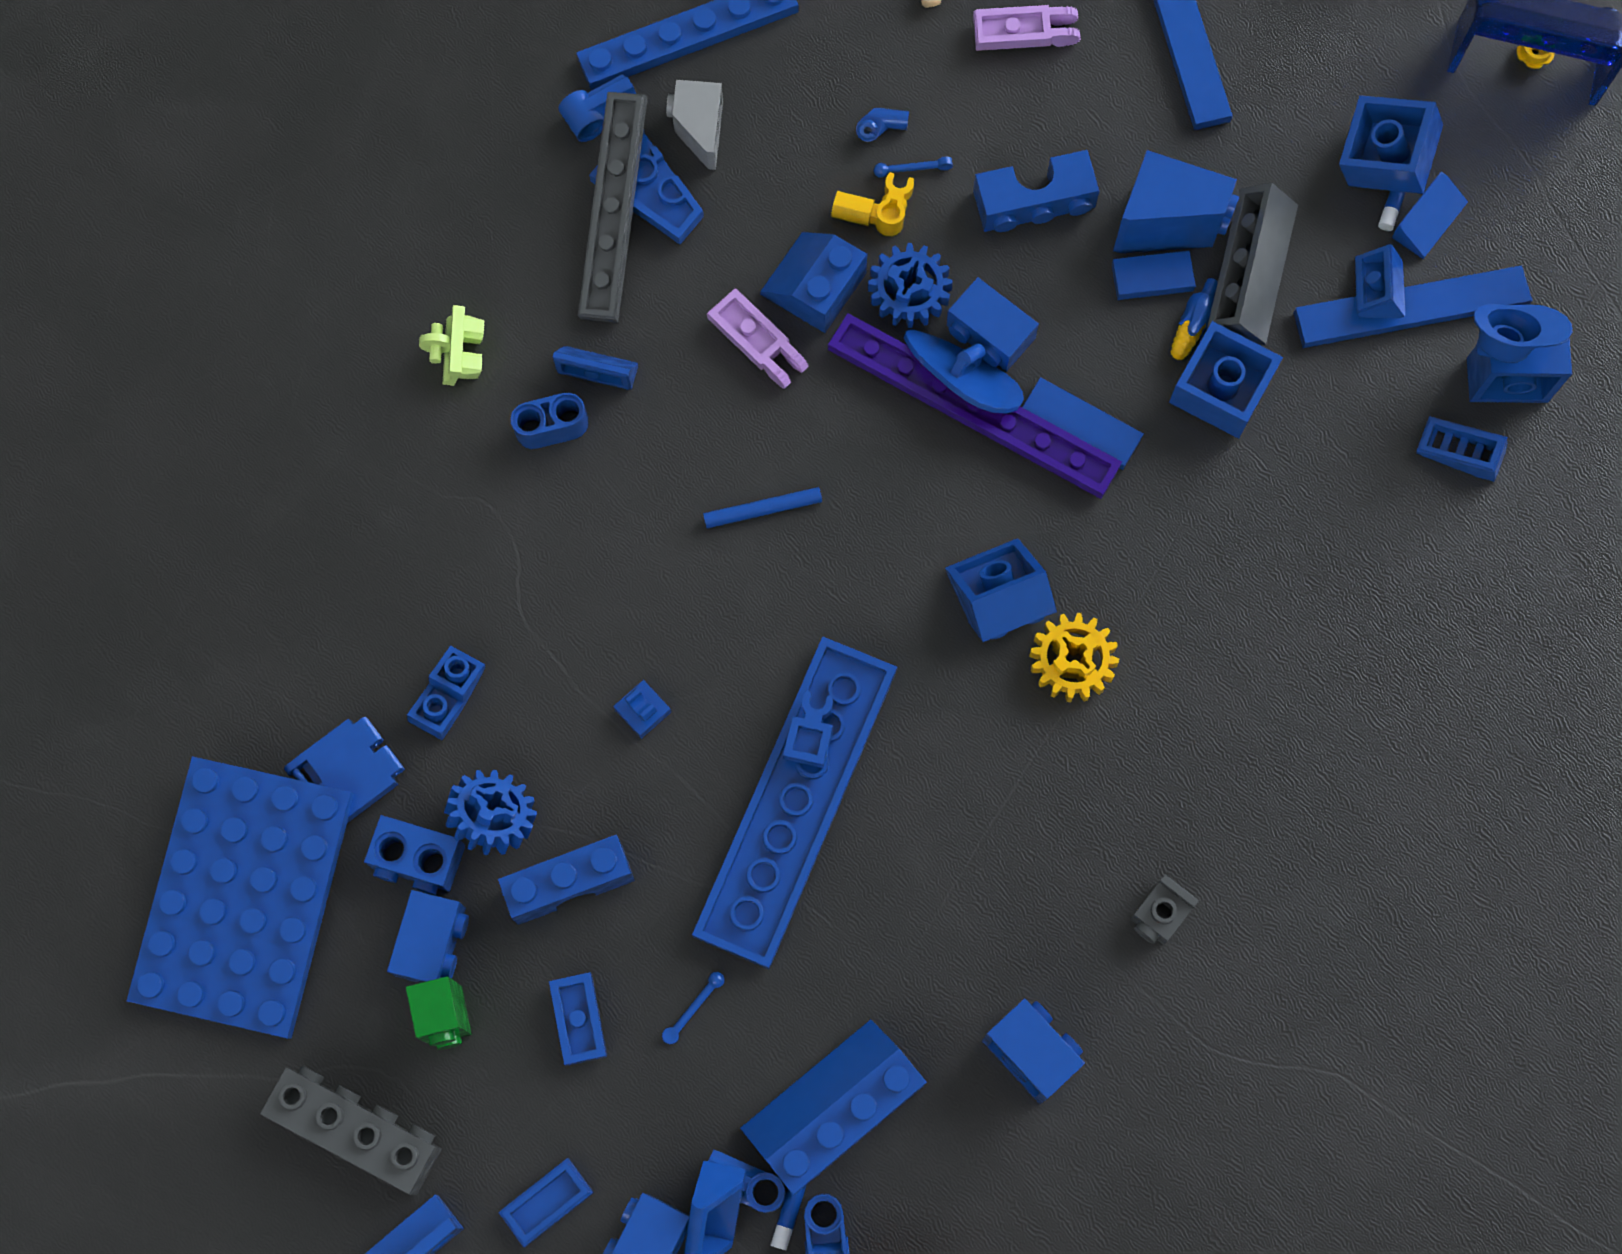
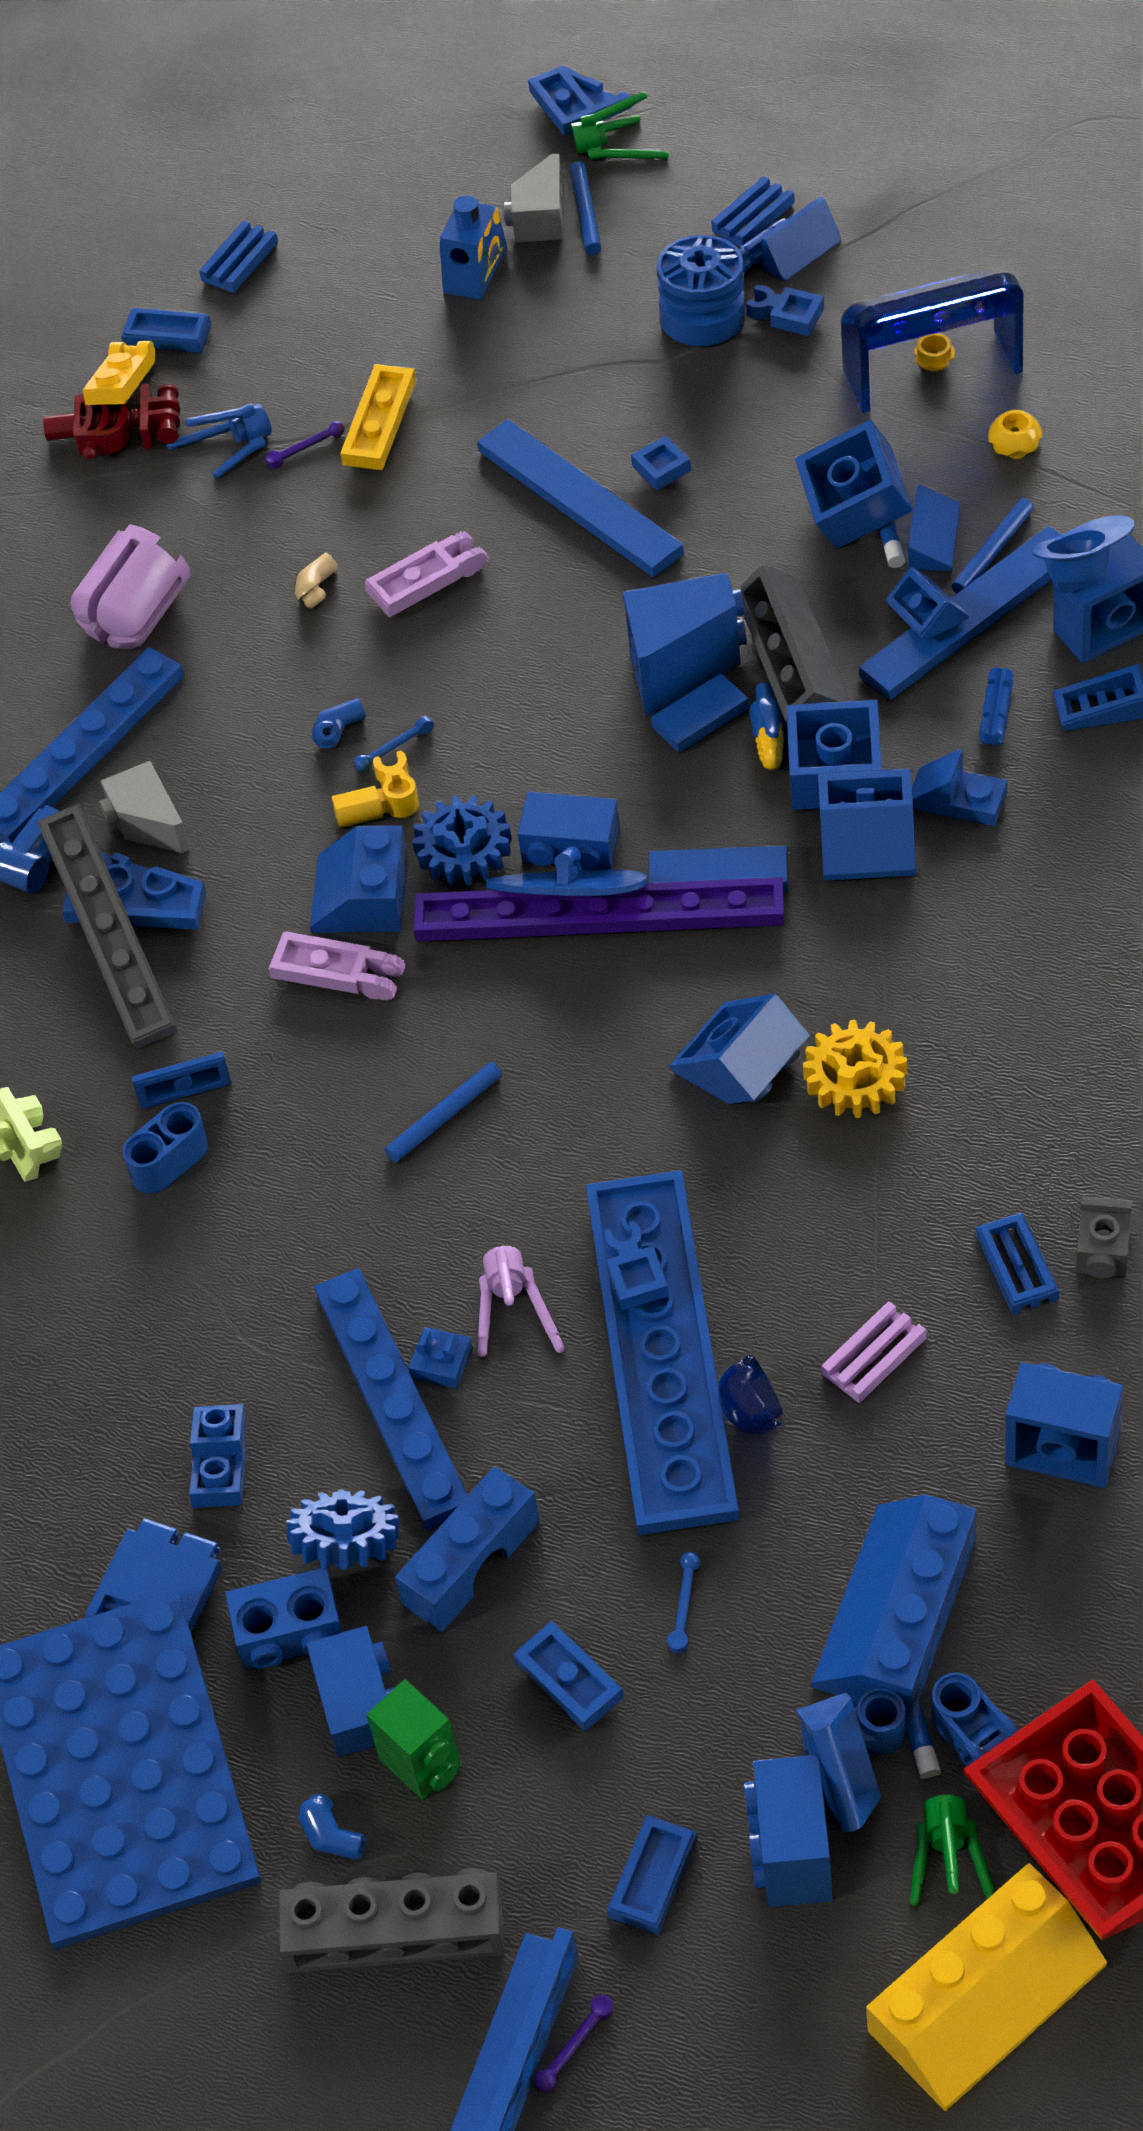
camera: 25 degrees left, 20 degrees down
blue arch [973,150,1099,232] -> none
none -> blue arm [299,1794,366,1861]
none -> blue plate [314,1268,468,1530]
none -> lavender plant [477,1246,565,1357]
none -> blue plate [631,435,691,491]
none -> clear blue hair [718,1354,783,1436]
none -> blue slope [818,769,916,881]
none -> lavender tile [821,1301,926,1404]
none -> blue slope [912,749,1007,826]
none -> blue bar [951,498,1034,594]
none -> blue tile [976,1212,1059,1315]
none -> blue axle [979,667,1013,746]
none -> yellow plate [988,410,1042,459]

